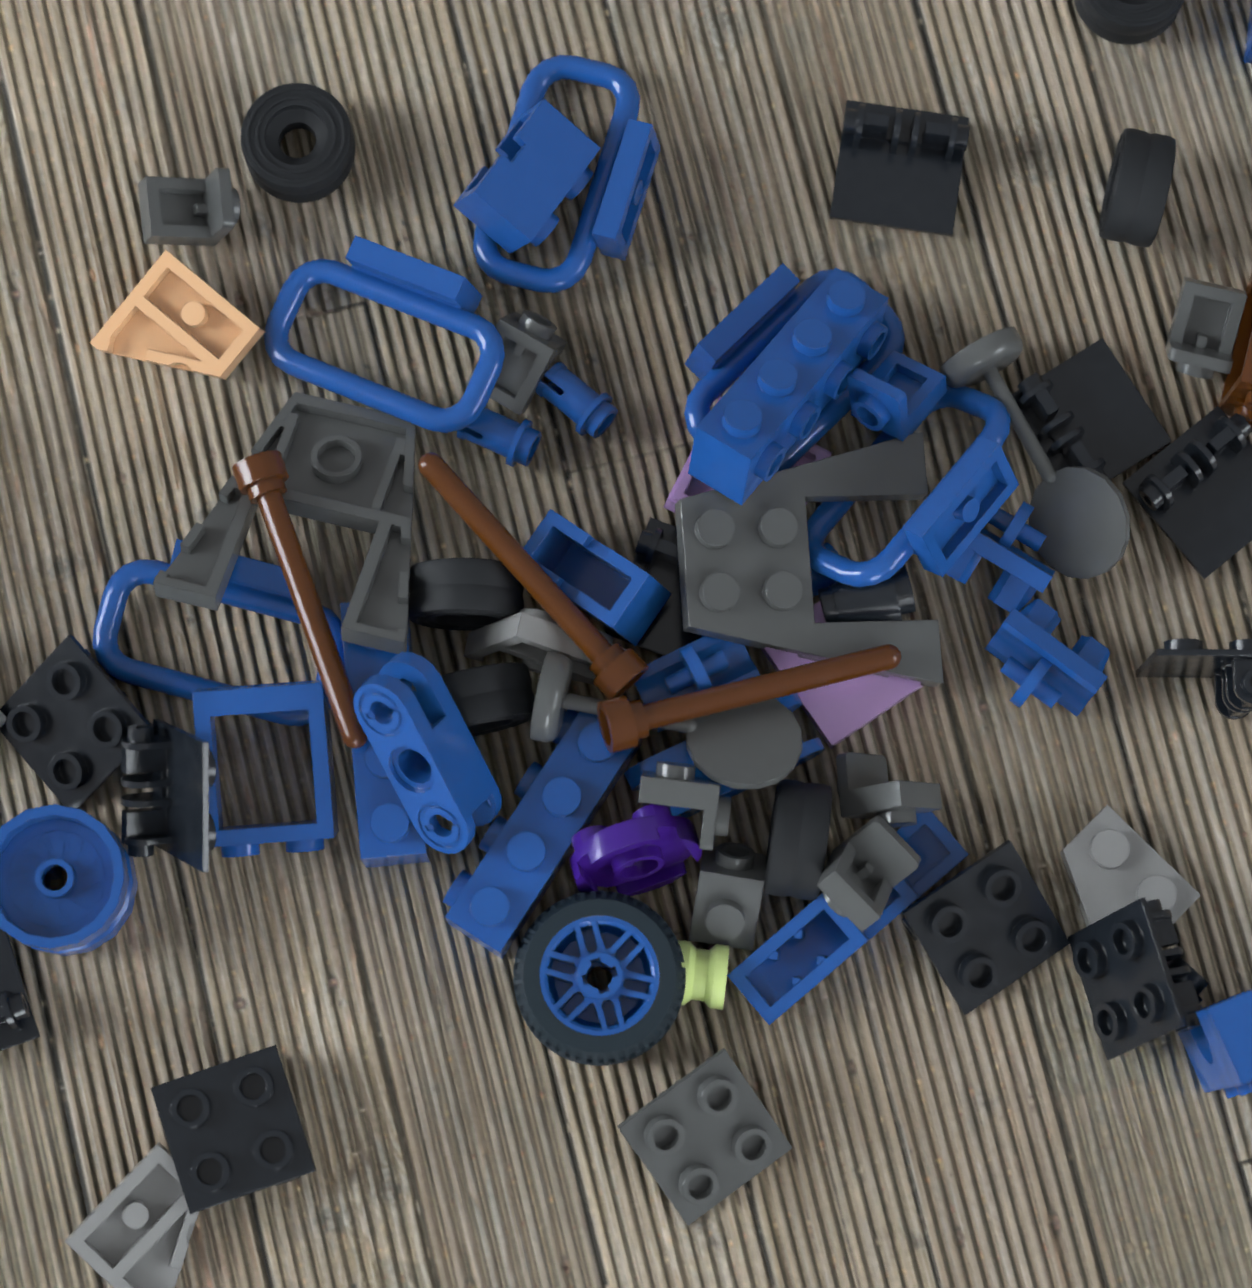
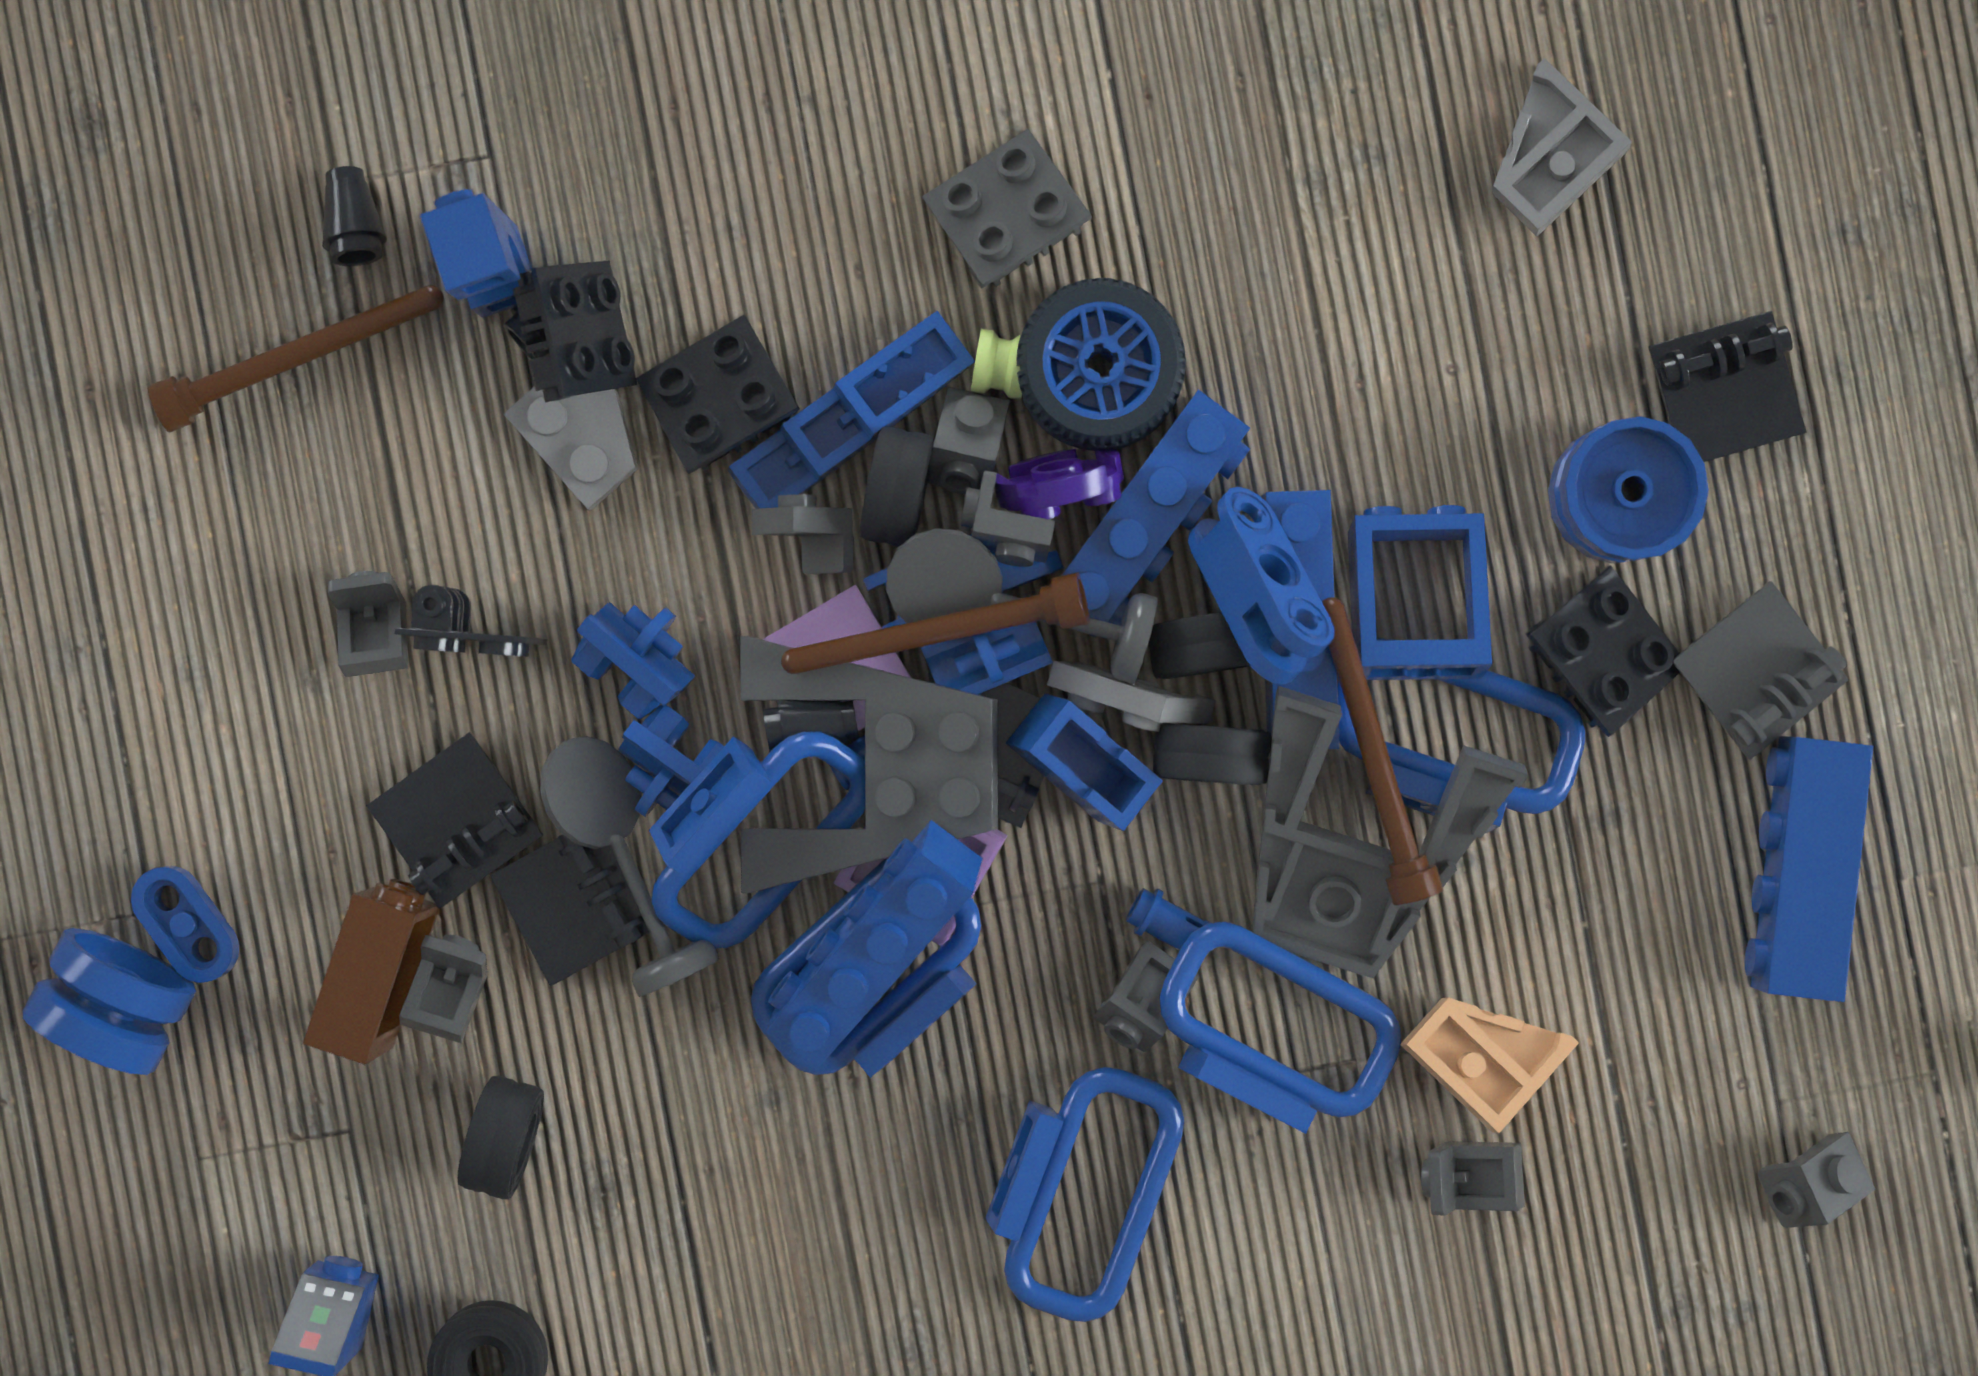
camera: 175 degrees left, 10 degrees up
black hinge [121,719,216,873] -> none
black hinge [151,1045,317,1214] -> none
black tyre [240,83,356,203] -> none
reddish brown piece [418,452,649,699] -> none
blue brick [453,99,601,254] -> none
blue pin [536,361,618,439] -> none
dark grey bracket [817,816,921,932] -> none
black hinge [829,100,970,237] -> none
blue bracket [847,350,947,441] -> none

